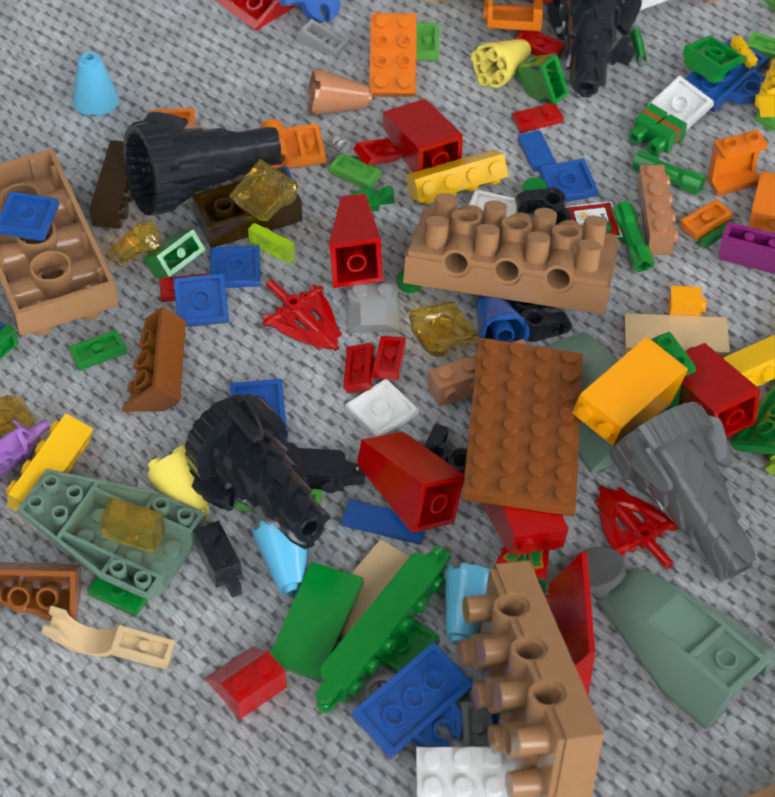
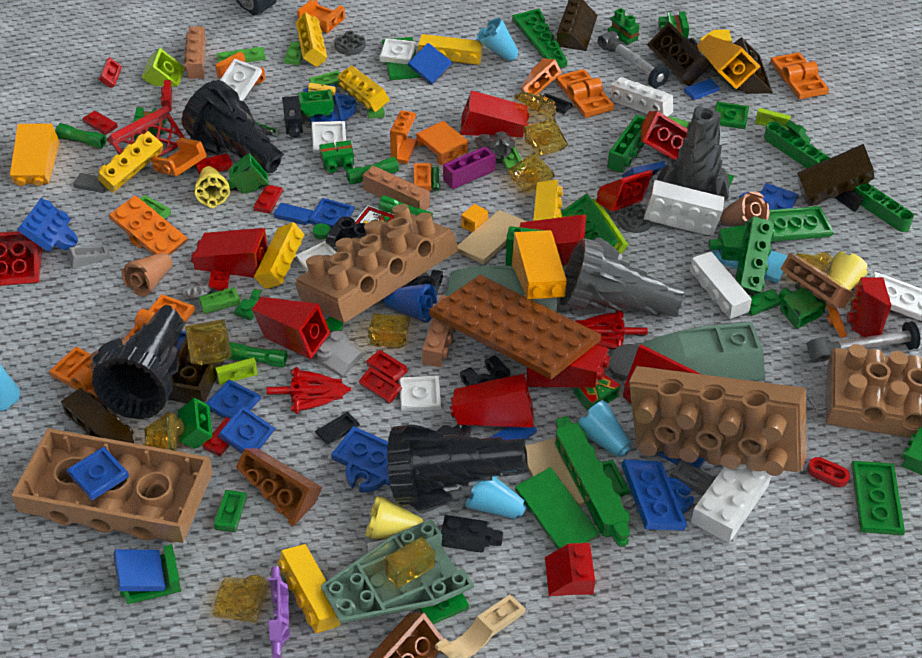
camera: 55 degrees left, 5 degrees down
none -> green axle [226,342,288,368]
none -> black torso [282,96,303,138]
none -> black tile [315,412,360,445]

